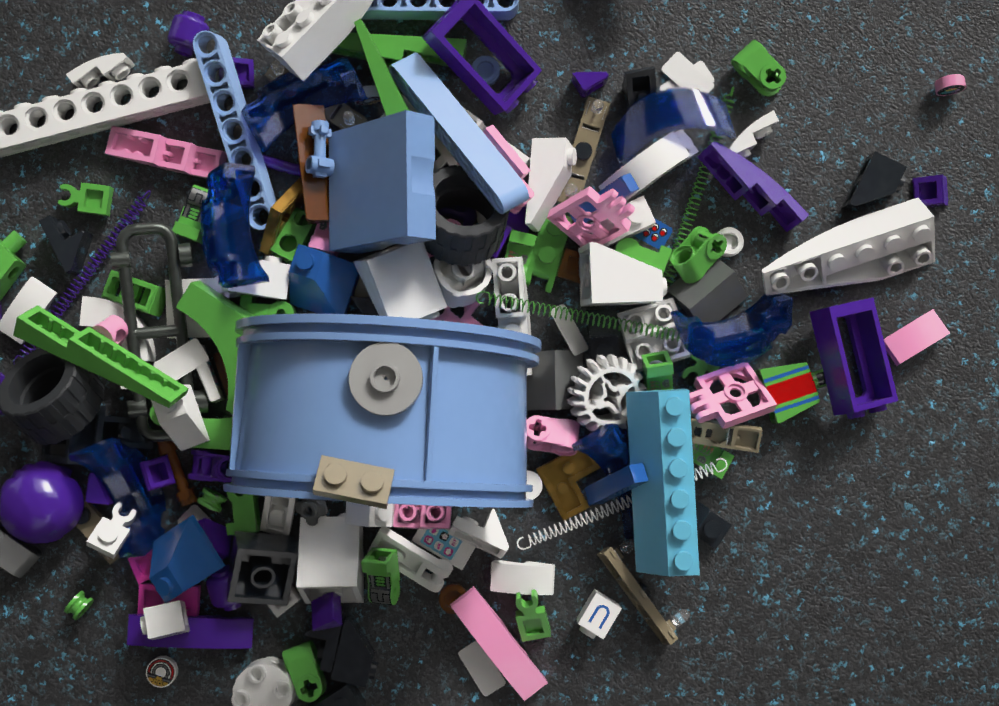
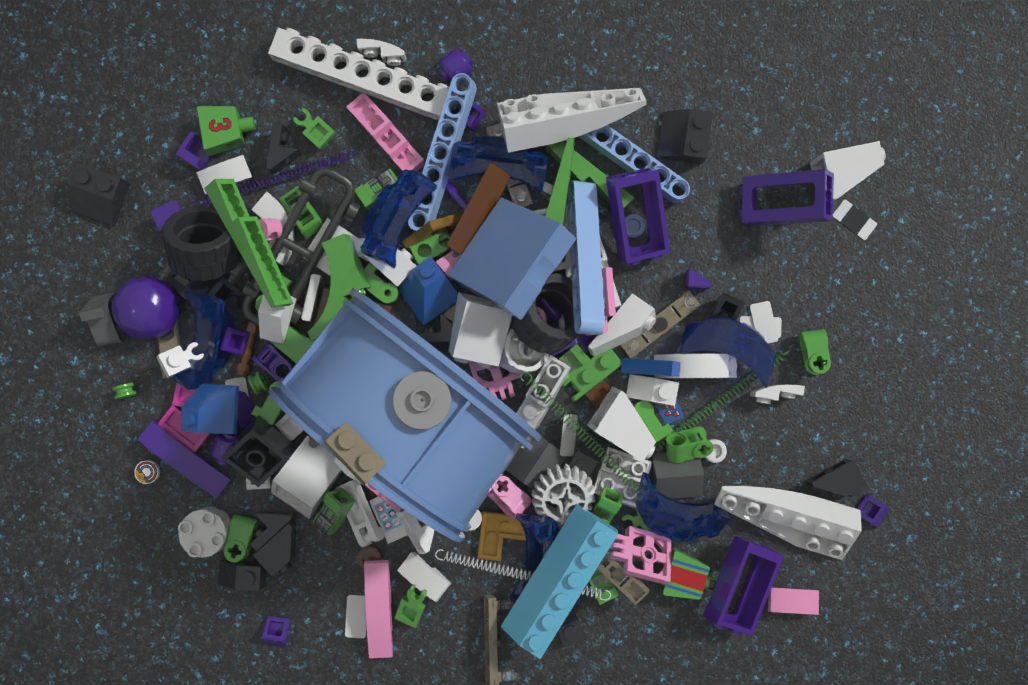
camera: 30 degrees right, 0 degrees up
dark purple slope [85,471,116,505] -> none
white brick [140,600,190,640] -> none
white sticker [153,338,209,380] -> none
medium blue bar [305,120,335,179] -> none
dark purple slope [311,592,342,631] -> none
bright pink piece [547,186,635,247] -> none
white brick [576,589,622,639] -> none
blue piece [584,463,649,506] -> none
dark purple slope [697,141,809,232] -> none
bright pink tile [934,74,966,96] -> none

